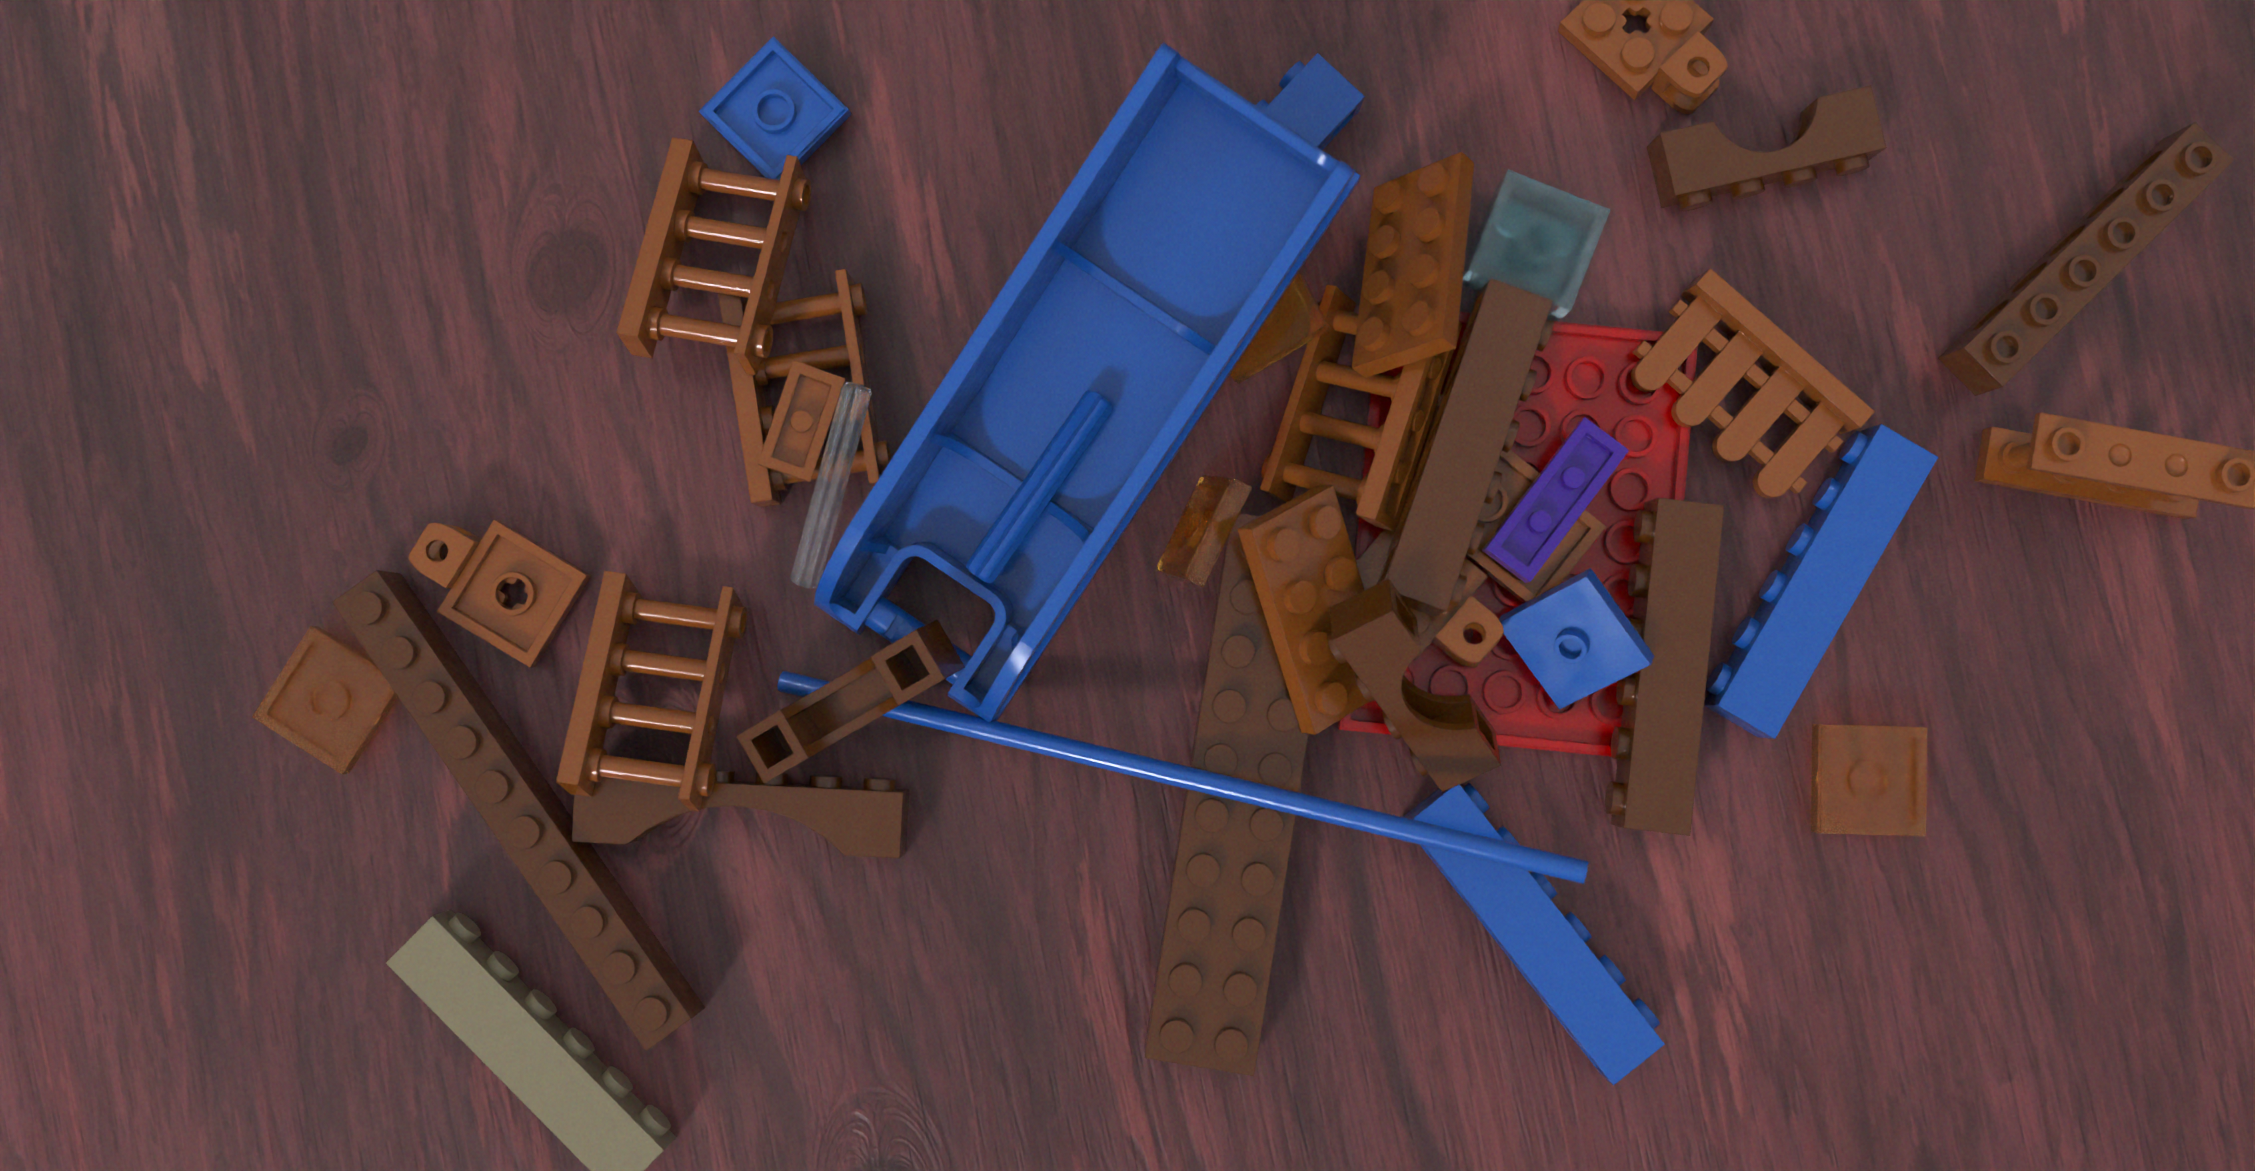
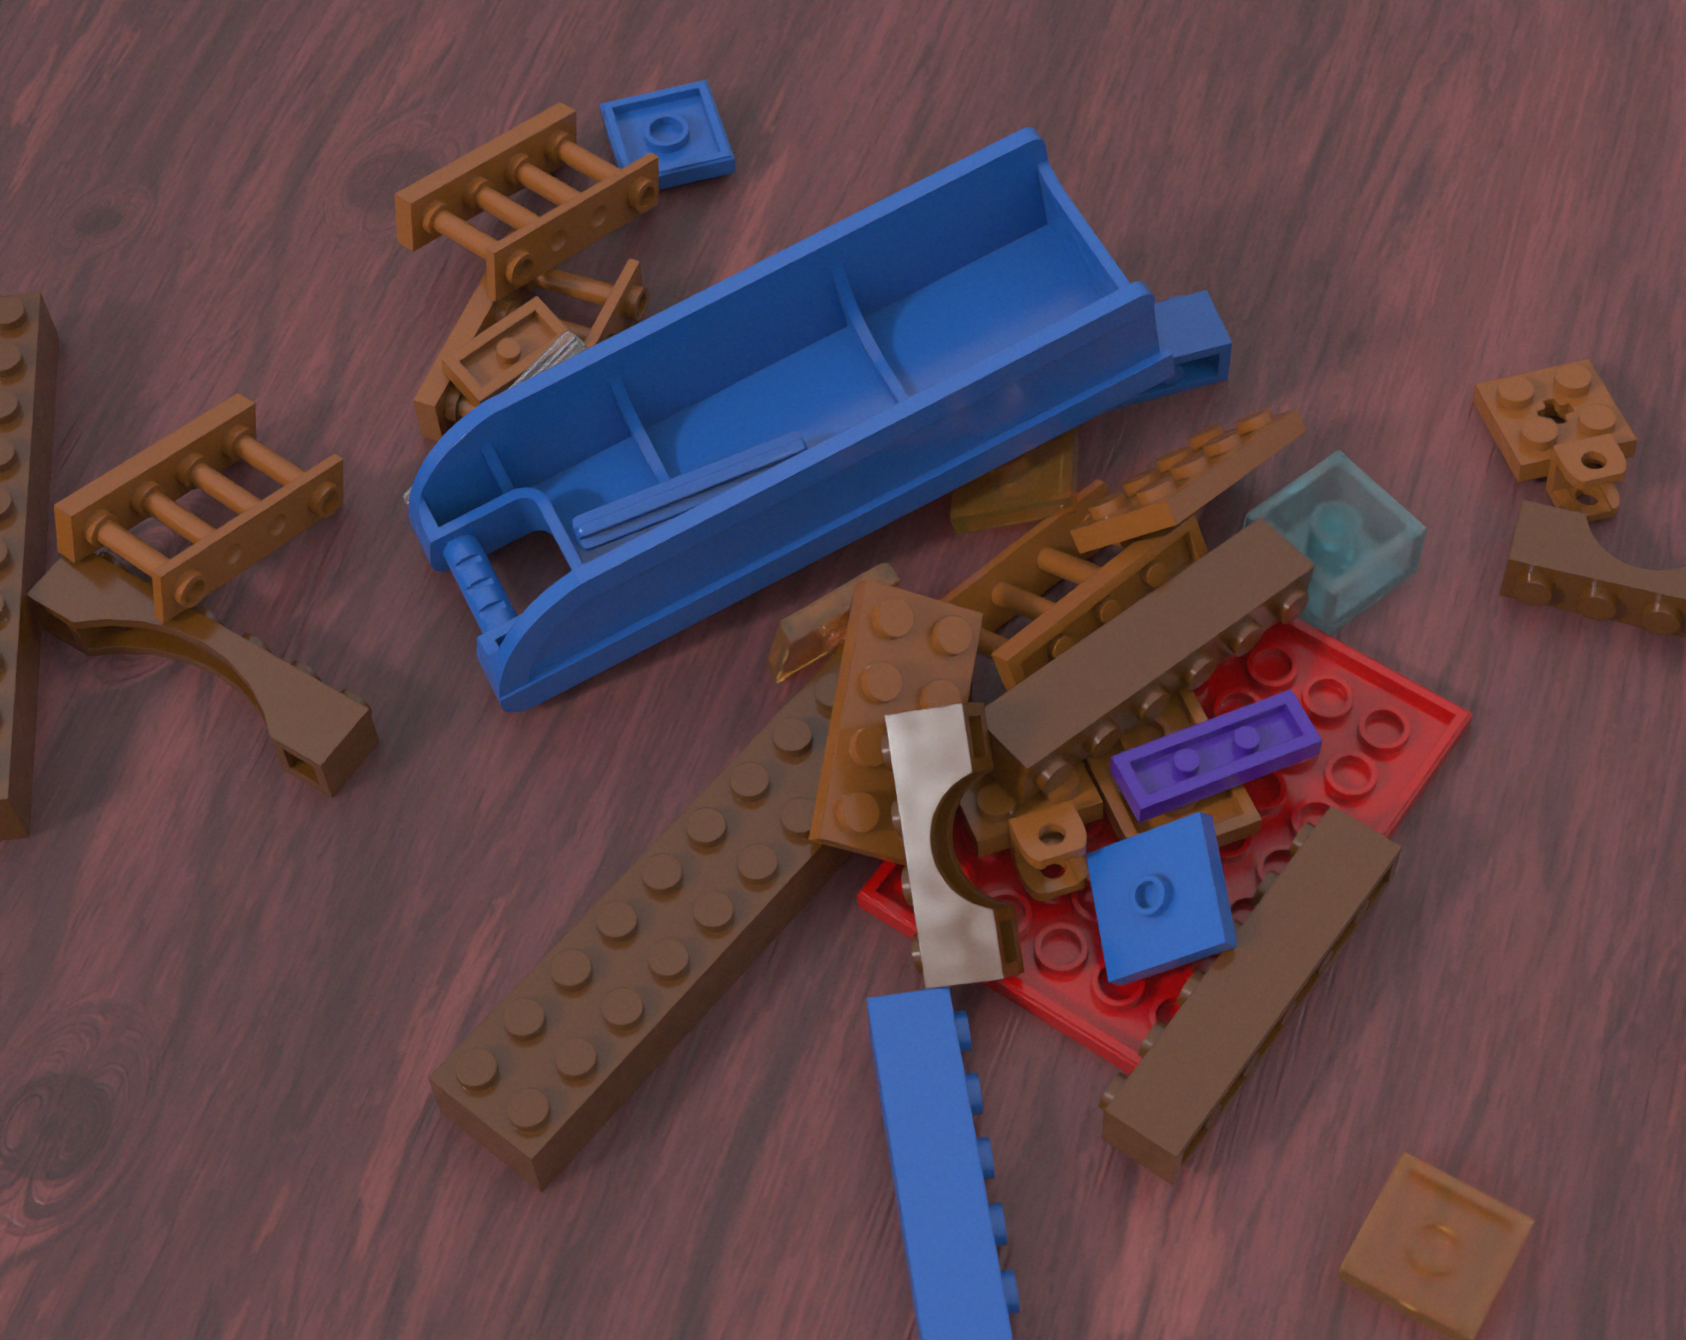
camera: 25 degrees right, 30 degrees down
dark orange plate [409,519,591,667] -> none
reddish brown arch [737,619,965,784] -> none
blue piece [778,671,1589,884] -> none
dark orange fence [1631,268,1875,498] -> none
blue brick [1704,424,1938,739] -> none

